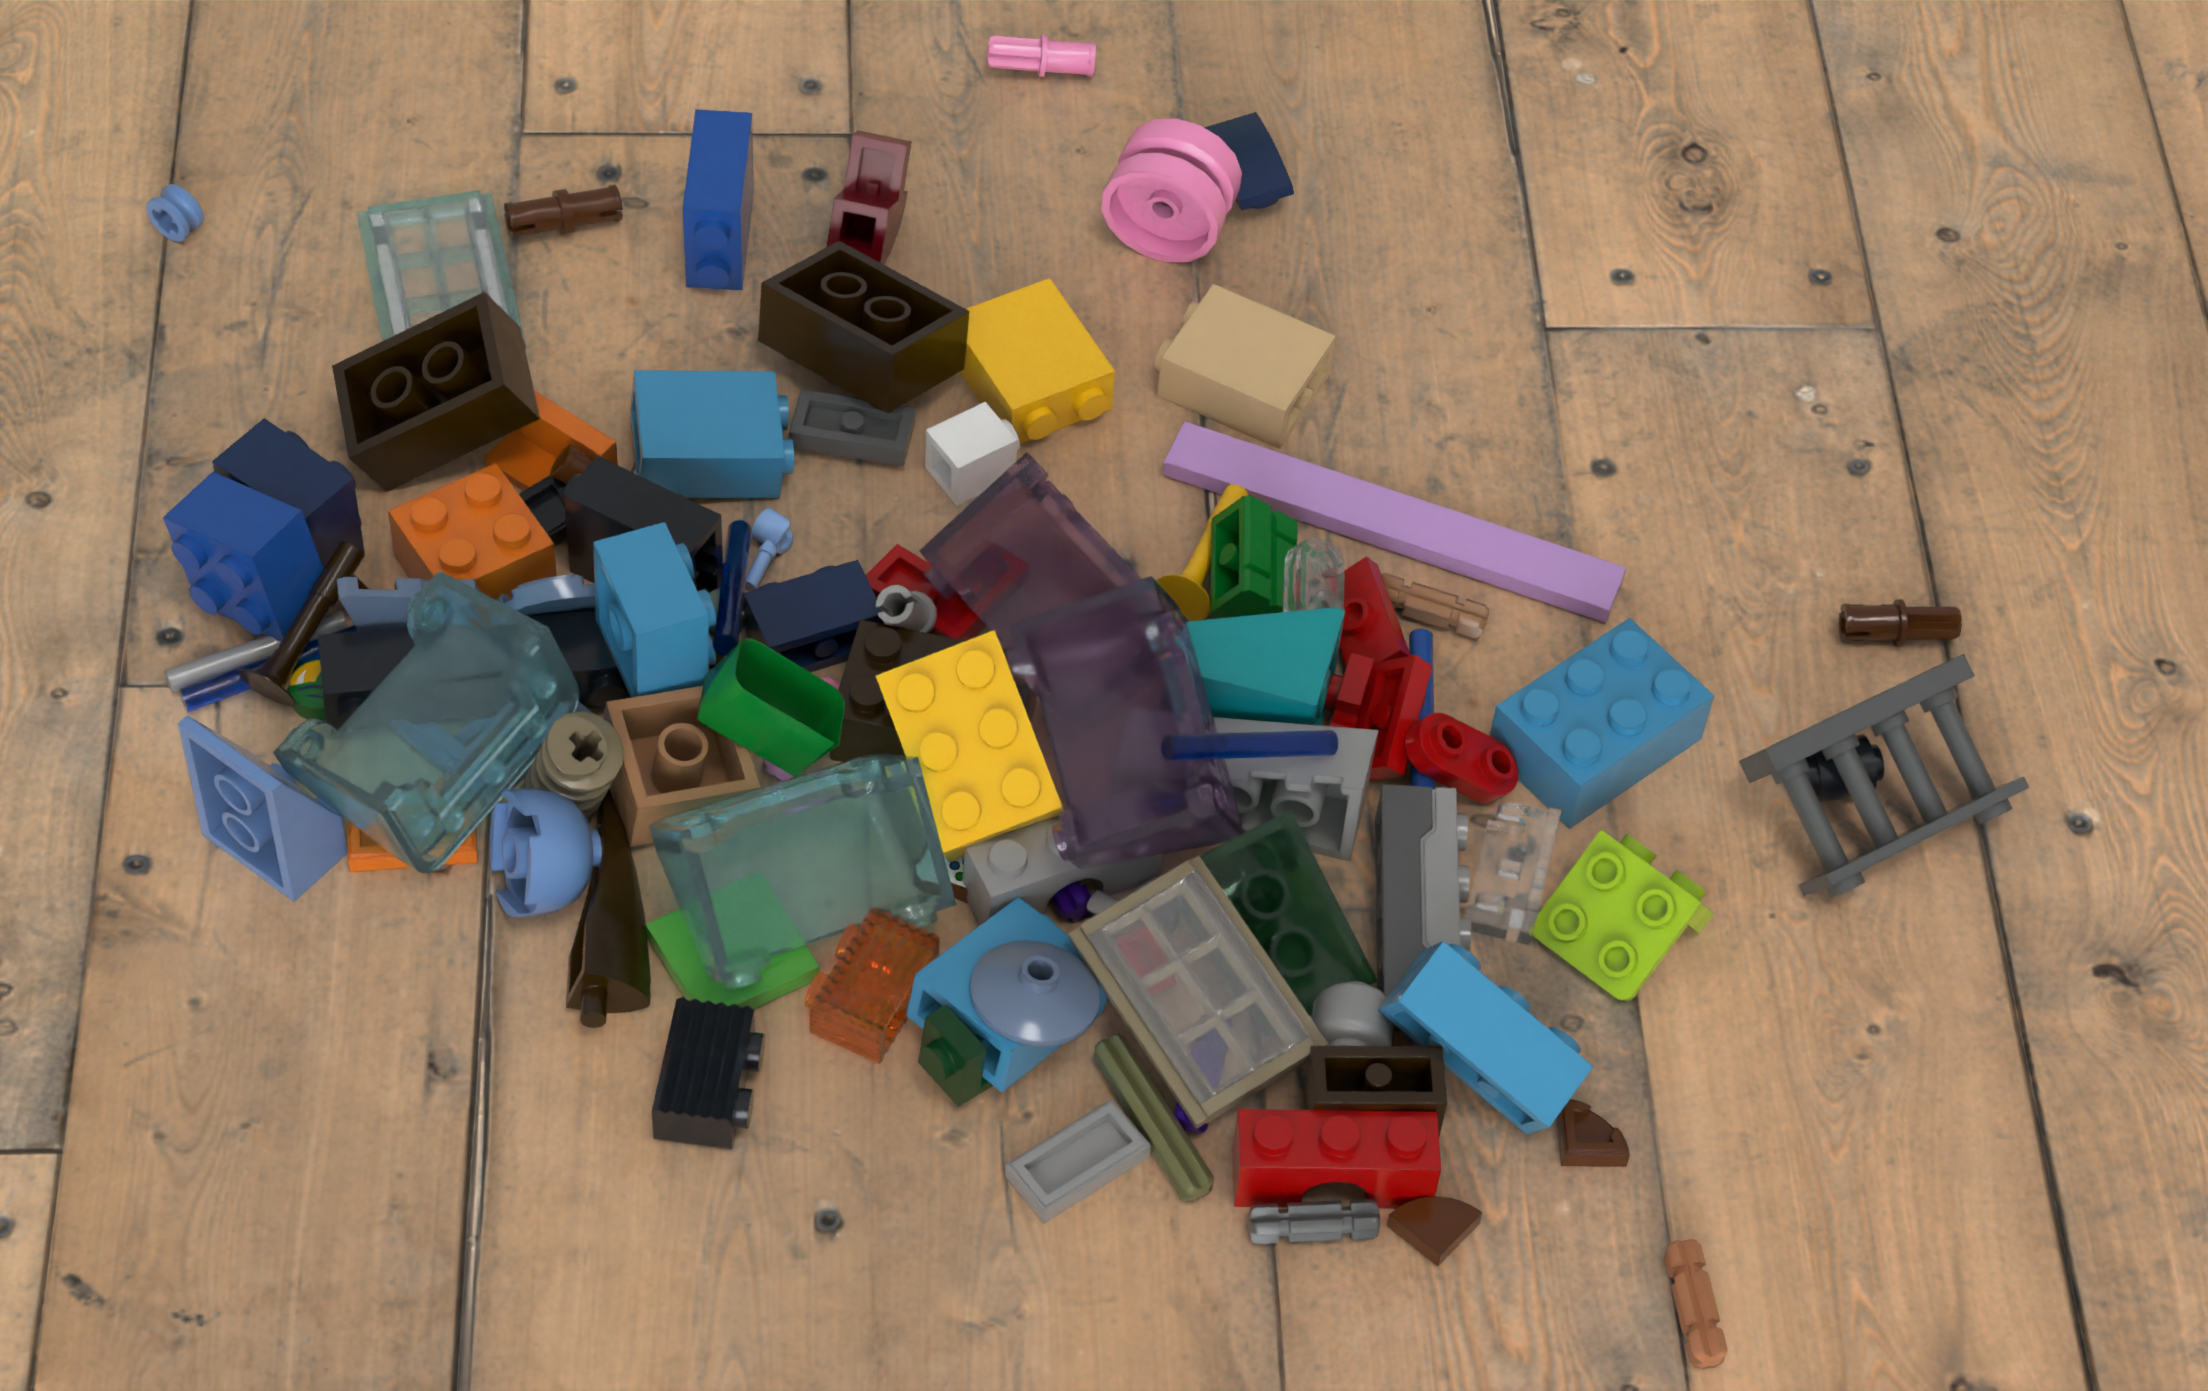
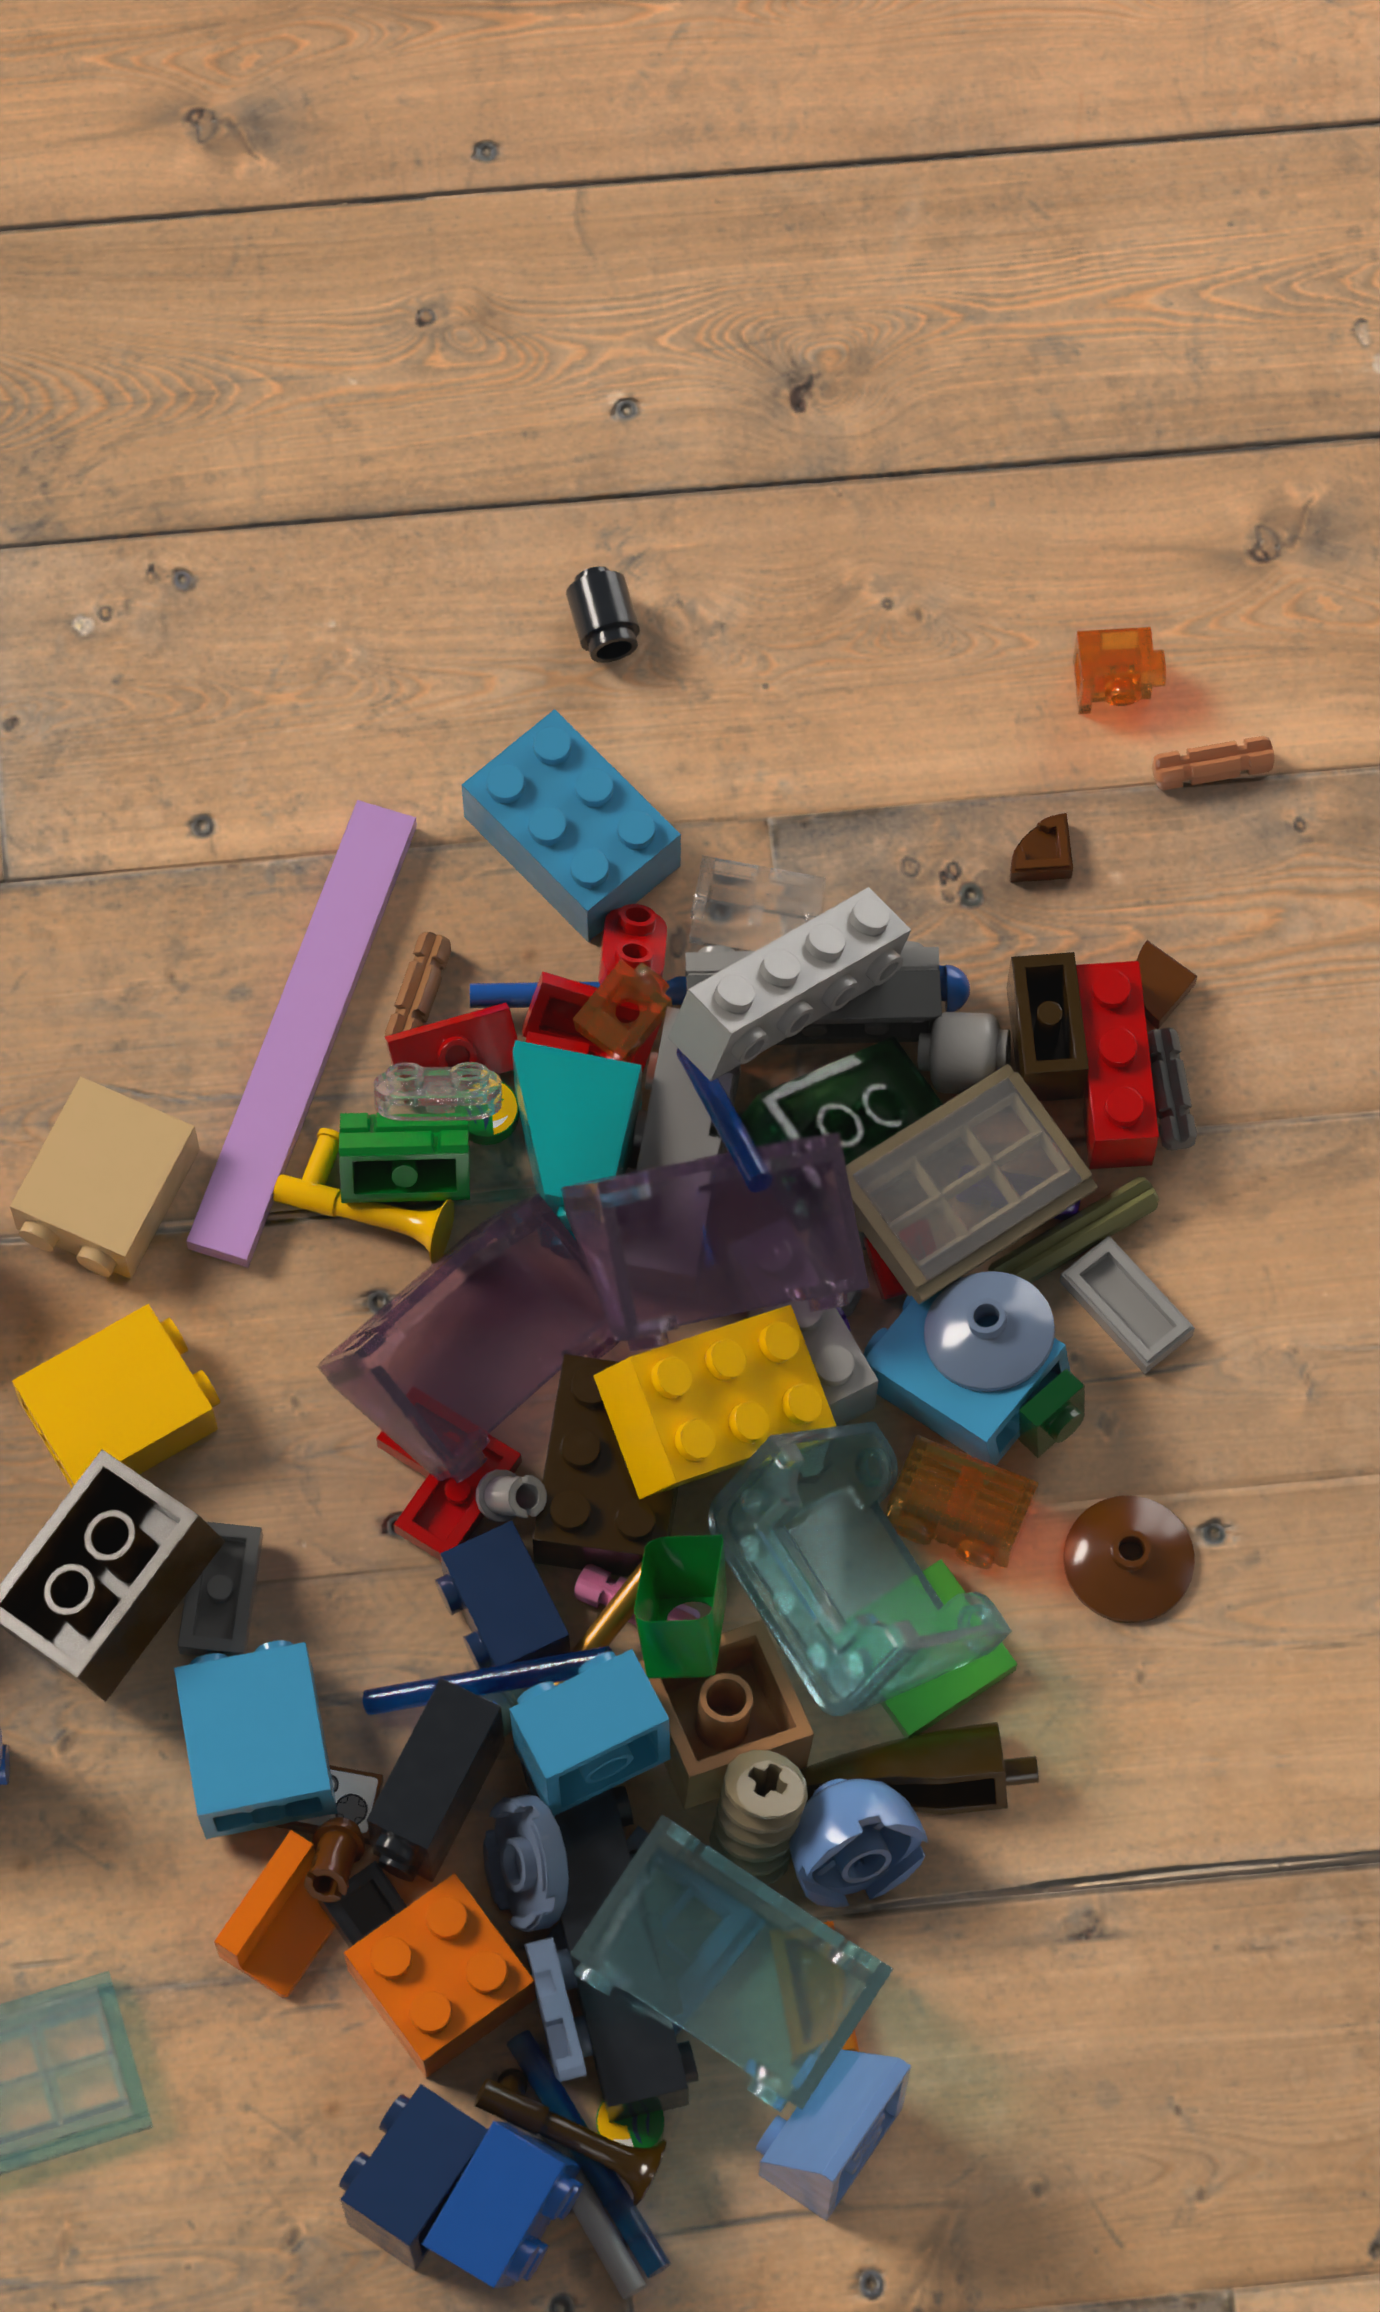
camera: 90 degrees left, 15 degrees up
dark brown brick [332,292,540,492] -> none
black brick [652,997,765,1149] -> none
light blue hand [742,508,793,590] -> none
white brick [925,402,1020,506] -> none
dark azure brick [1378,941,1594,1135] -> none
lime bracket [1531,830,1714,1001] -> none
dark grey fence [1739,654,2030,898] -> none
reddish brown axle [1839,599,1962,647] -> none
none -> clear orange brick [573,959,672,1063]
none -> light grey brick [668,887,911,1082]
none -> reddish brown dish [1063,1496,1195,1623]
none -> clear orange brick [1073,627,1166,714]

